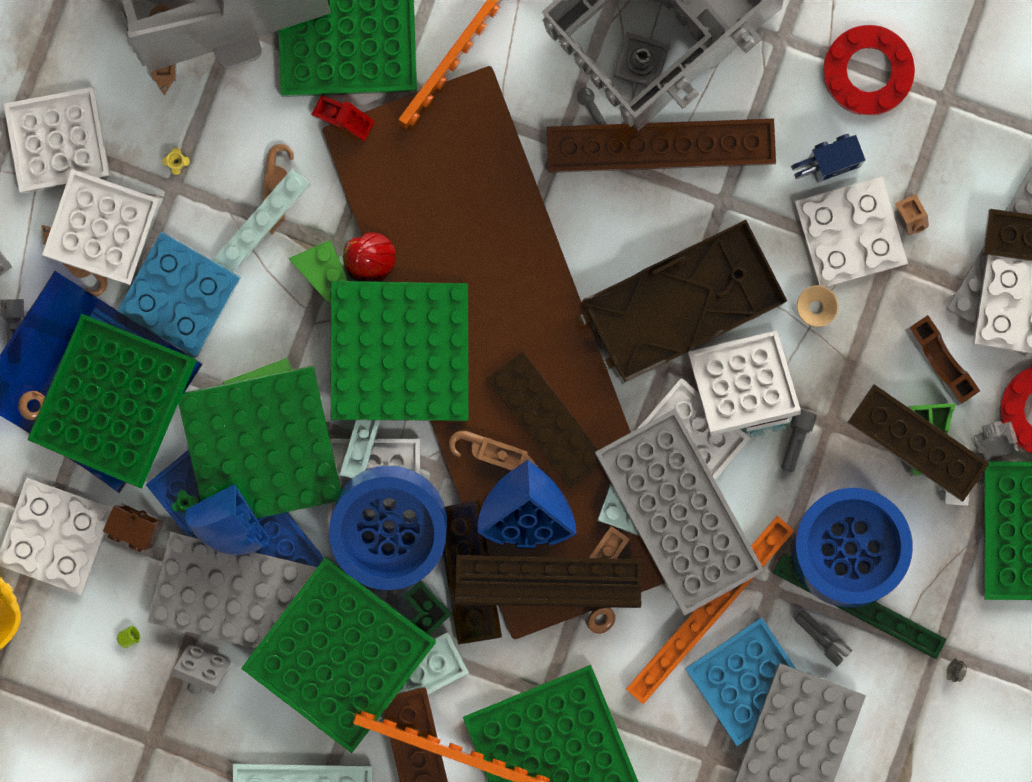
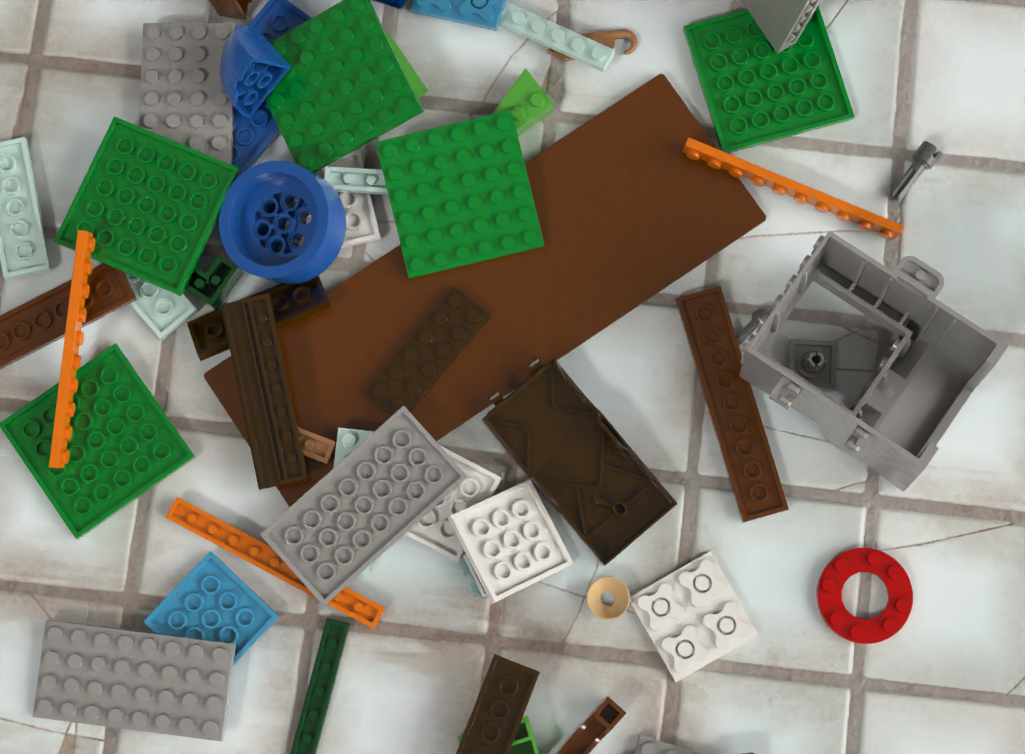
camera: 75 degrees right, 5 degrees down
lime piece [116,626,140,648] -> none
light grey plate [171,644,231,694] -> none
green plate [172,490,199,516] -> none
red bracket [311,95,375,141] -> none
red hair [342,232,396,282] -> none
medium nougat plate [449,431,538,471] -> none
blue brick [478,460,576,548] -> none
medium nougat piece [585,607,616,634] -> none
dark grey piece [781,409,818,472] -> none
dark blue brick [791,133,866,183] -> none
blue wheel [791,488,913,607] -> none
dark grey piece [794,611,853,667] -> none
medium nougat bracket [895,195,929,235] -> none

